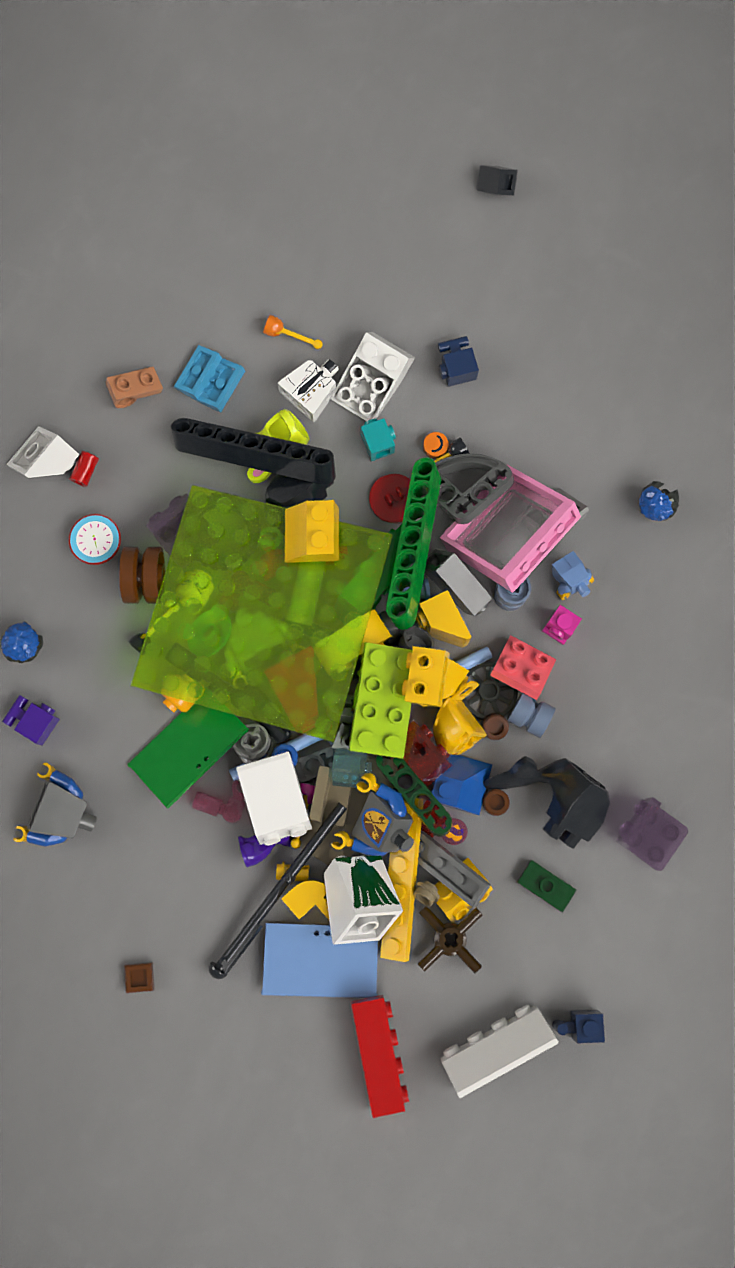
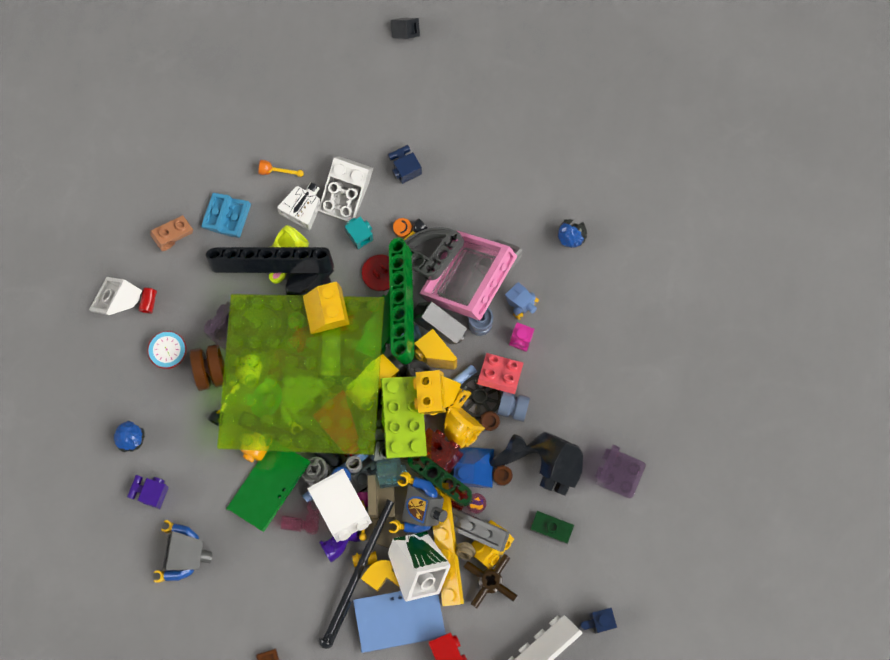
camera: 10 degrees left, 5 degrees down
none -> light grey hinge [346,456,362,473]

